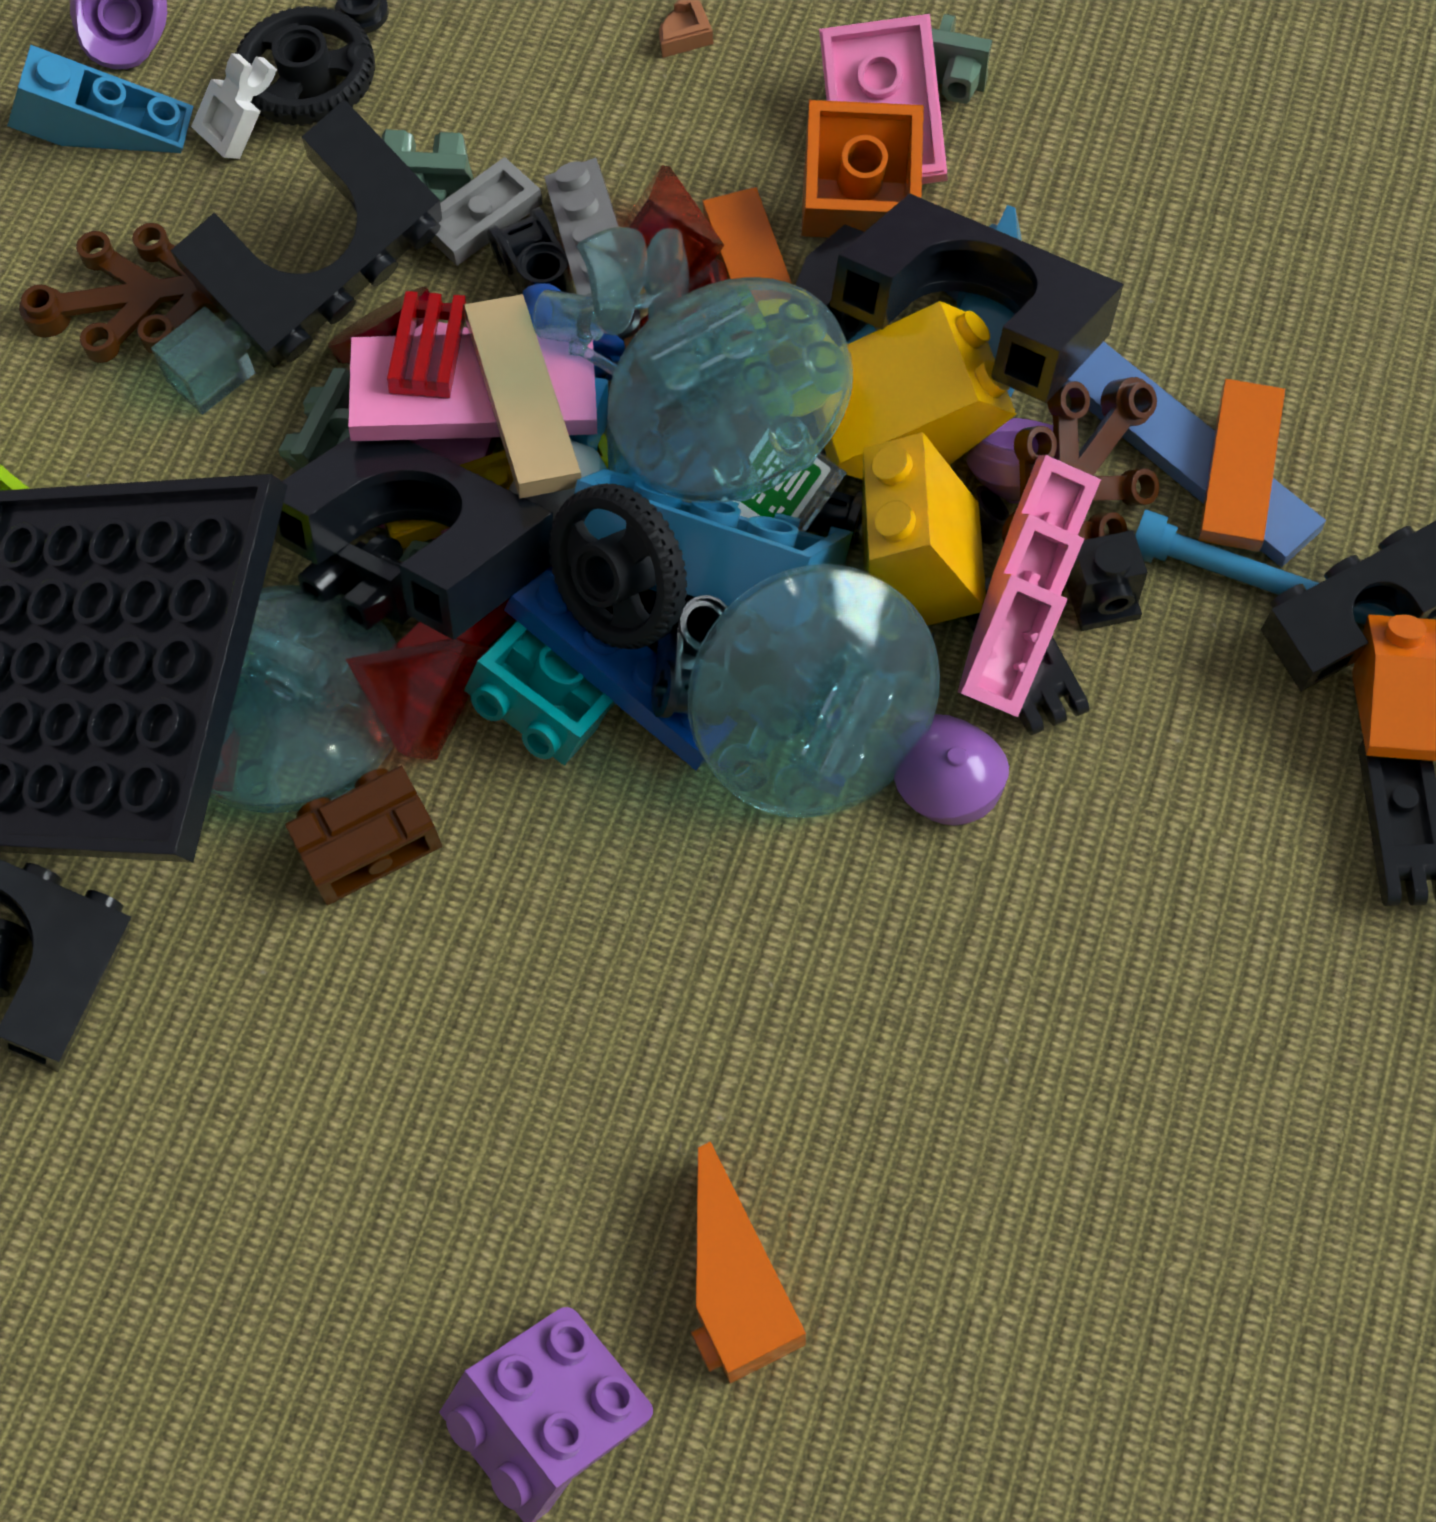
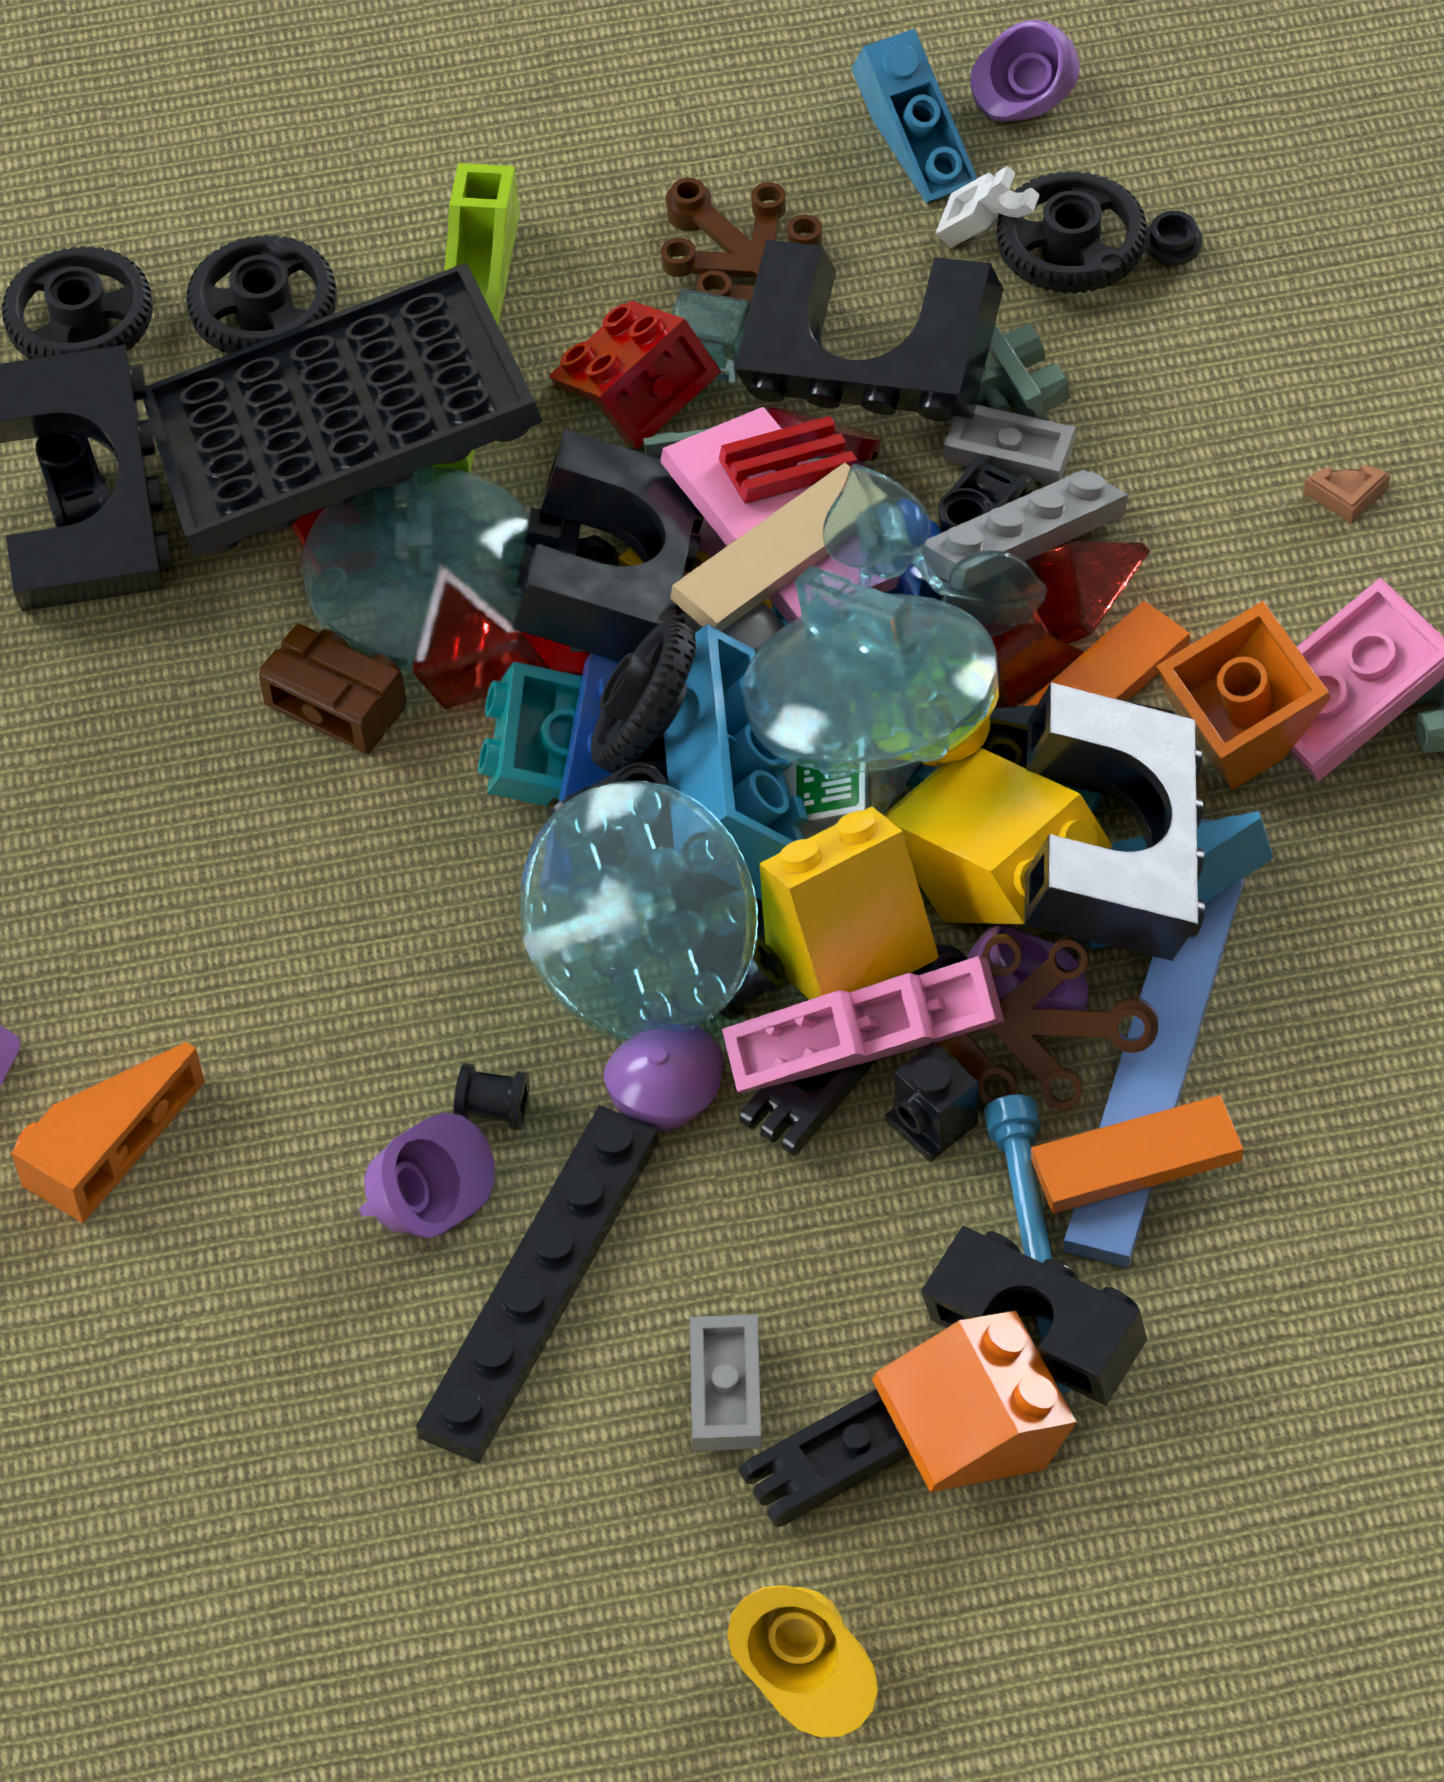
camera: 60 degrees right, 10 degrees down
none -> medium lavender piece [358,1112,495,1239]
none -> black plate [416,1105,659,1463]
none -> black bush [453,1063,530,1130]
none -> red bracket [549,301,722,449]
none -> light grey plate [690,1314,762,1451]

